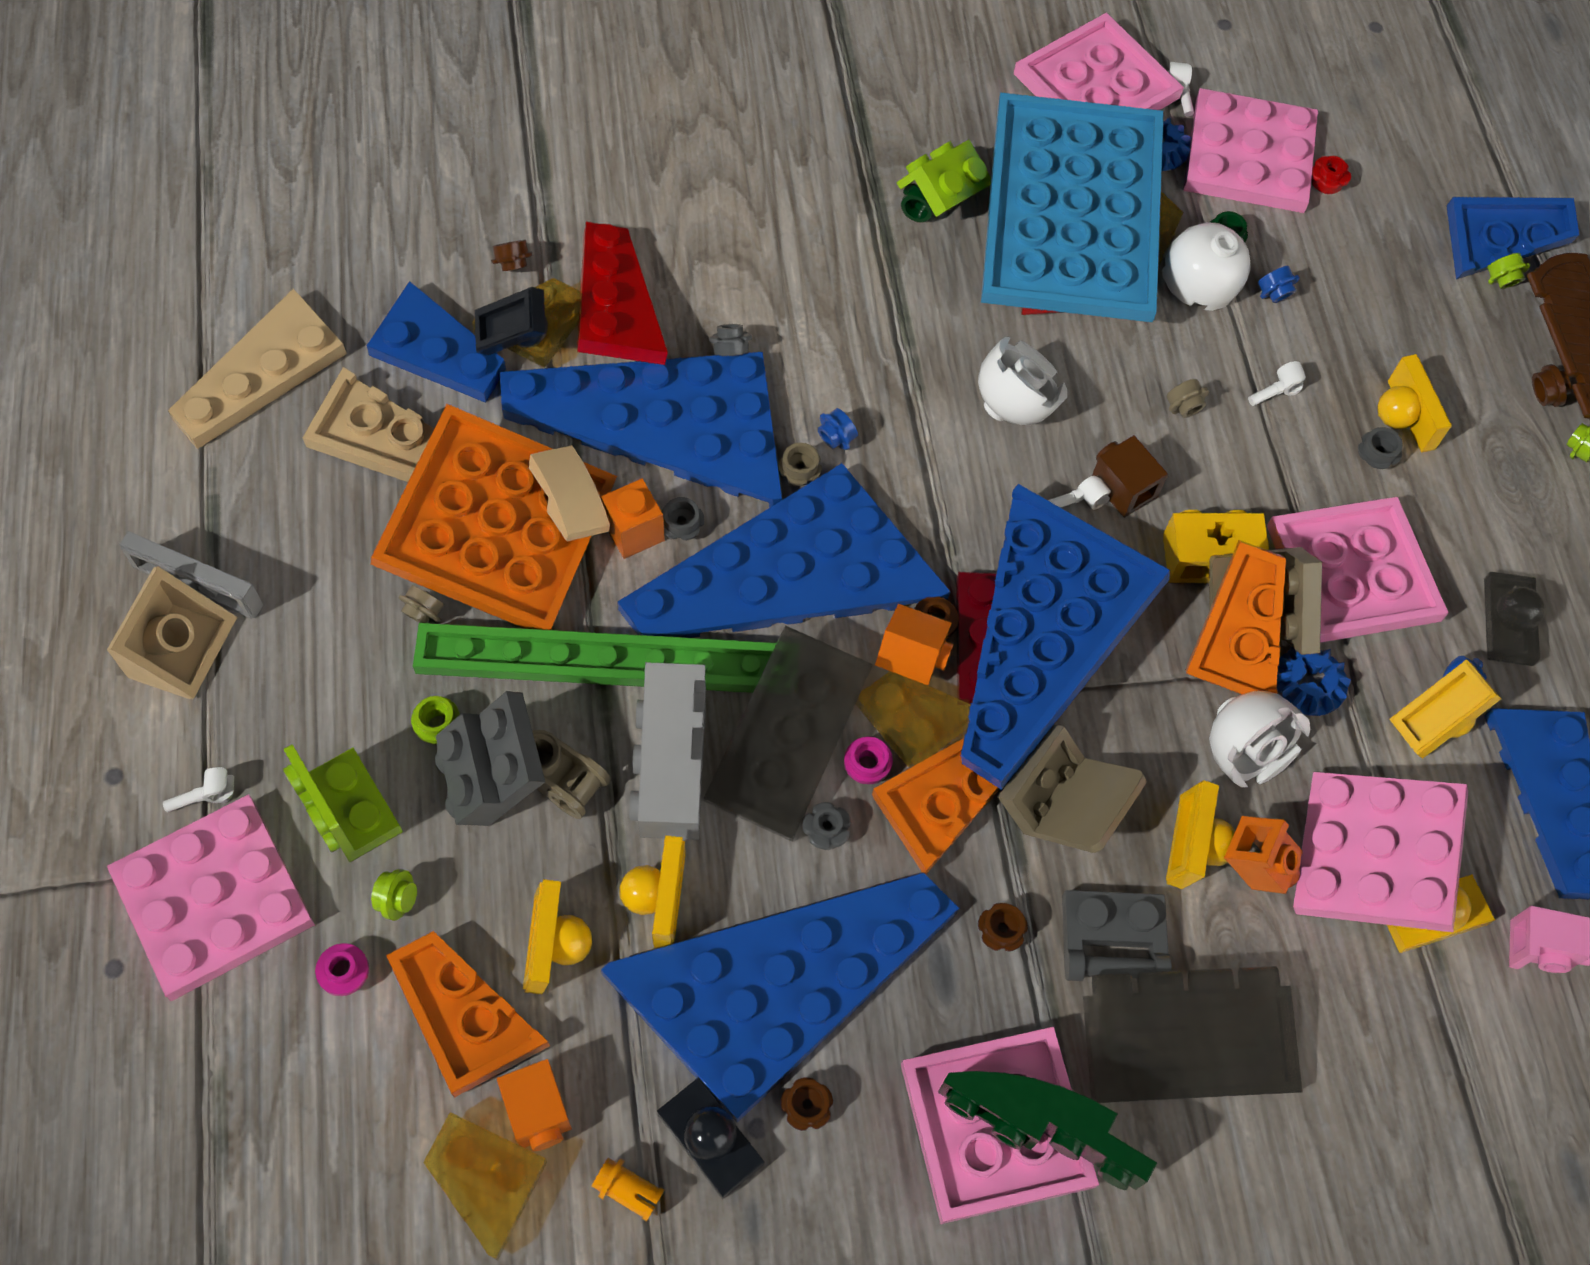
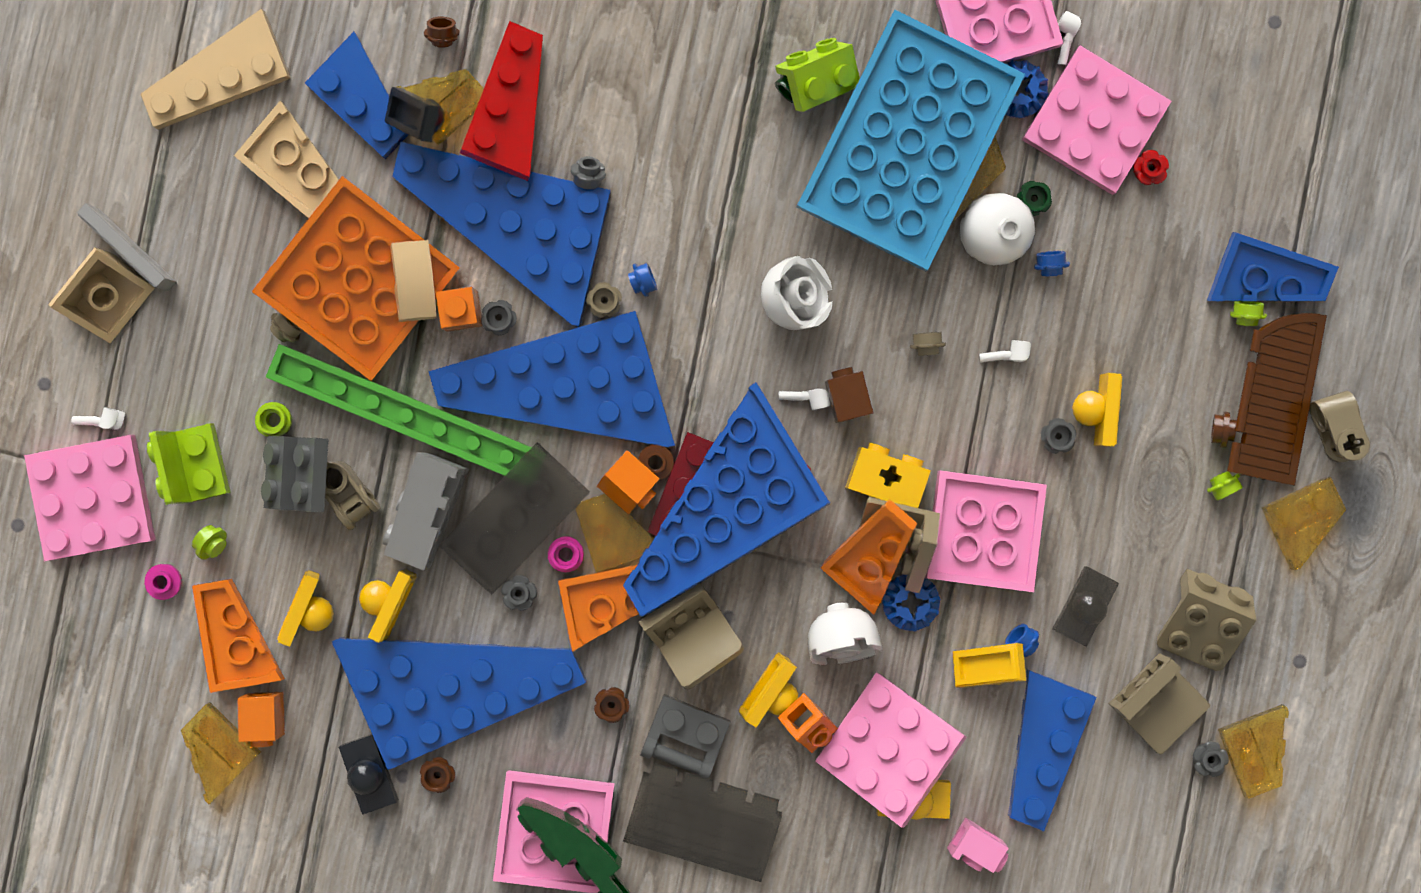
camera: 20 degrees right, 25 degrees up
light orange pin [591,1157,665,1222] -> none

